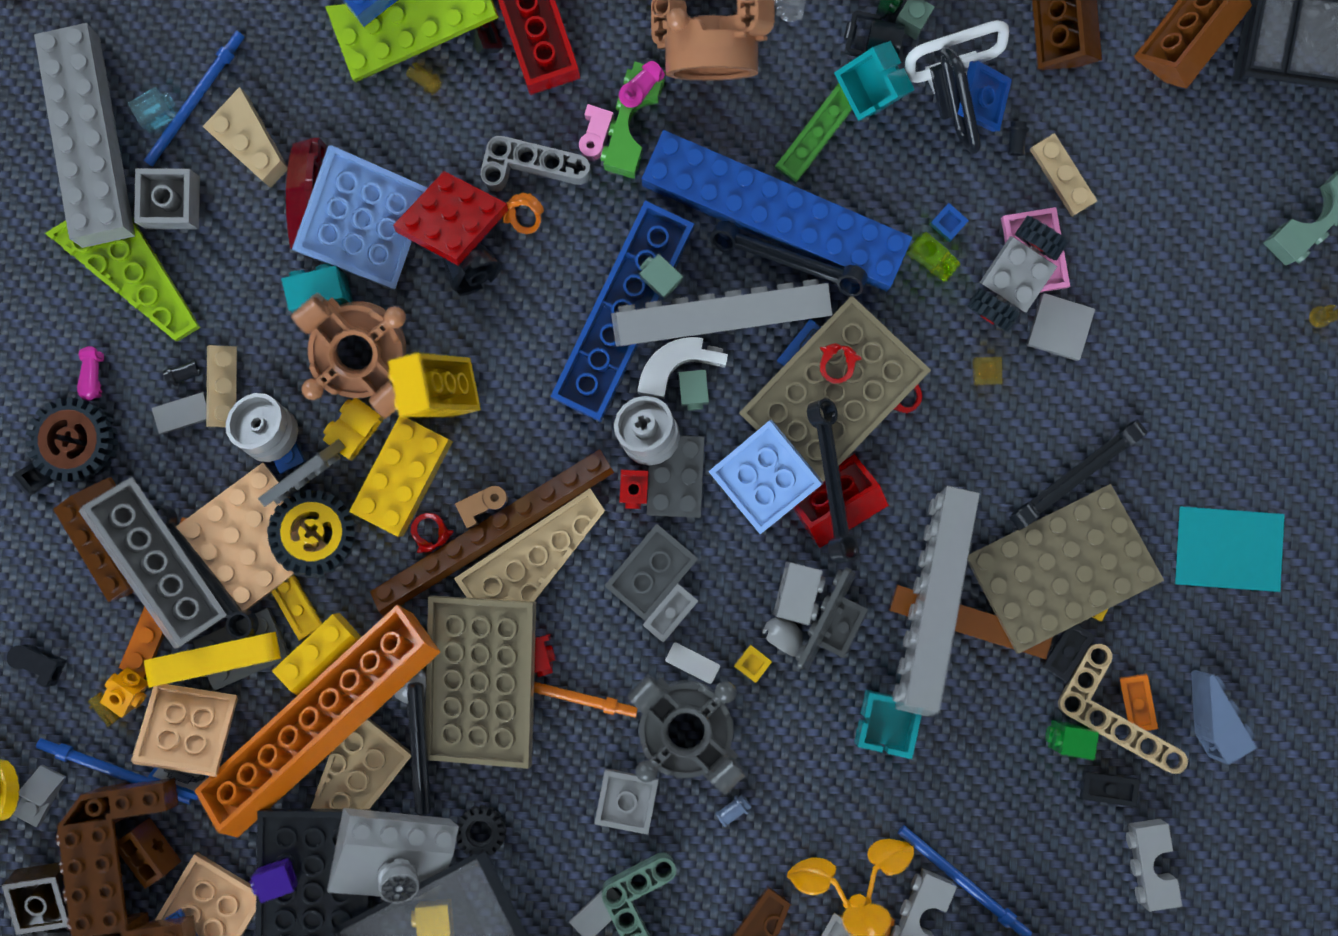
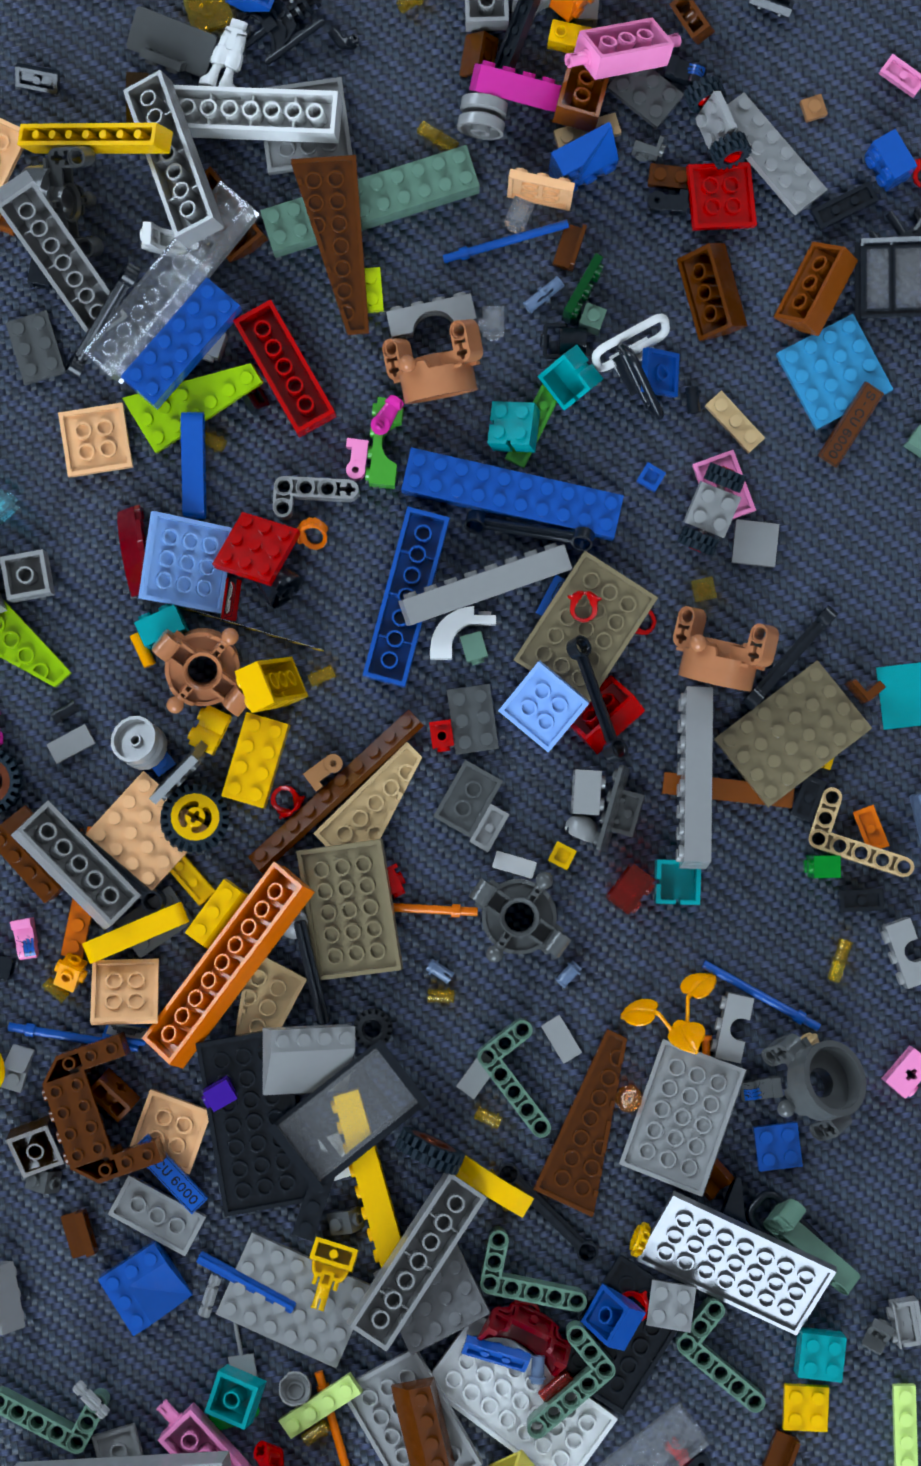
camera: 15 degrees left, 0 degrees up
blue bar [143,30,245,167] -> none
tan wedge [203,87,288,188] -> none
tan plate [206,345,237,428] -> none
light grey wheel [377,858,419,903] -> none
light grey plate [595,768,658,835] -> none
light grey wheel [614,396,680,466] -> none
sand green brick [640,254,683,300] -> none
clear neon green leg [906,232,960,282] -> none
none -> bright pink leg [10,917,39,960]
none -> light nougat plate [58,403,134,478]
none -> light orange axle [130,632,156,668]
none -> sticker [171,605,324,652]
none -> blue beam [181,412,207,519]
none -> sticker [221,578,242,621]
none -> clear yellow pin [307,664,336,687]
none -> sand blue pin [425,959,454,984]
none -> clear yellow pin [427,988,455,1005]
none -> teal piece [487,401,540,453]
none -> light grey tile [541,1015,582,1064]
none -> clear red brick [604,863,655,915]
none -> nougat piece [673,606,779,691]
none -> dark azure plate [776,314,893,430]
none -> reddish brown tile [817,382,884,468]
none -> clear yellow axle [827,938,853,983]
none -> reddish brown panel [844,679,886,704]

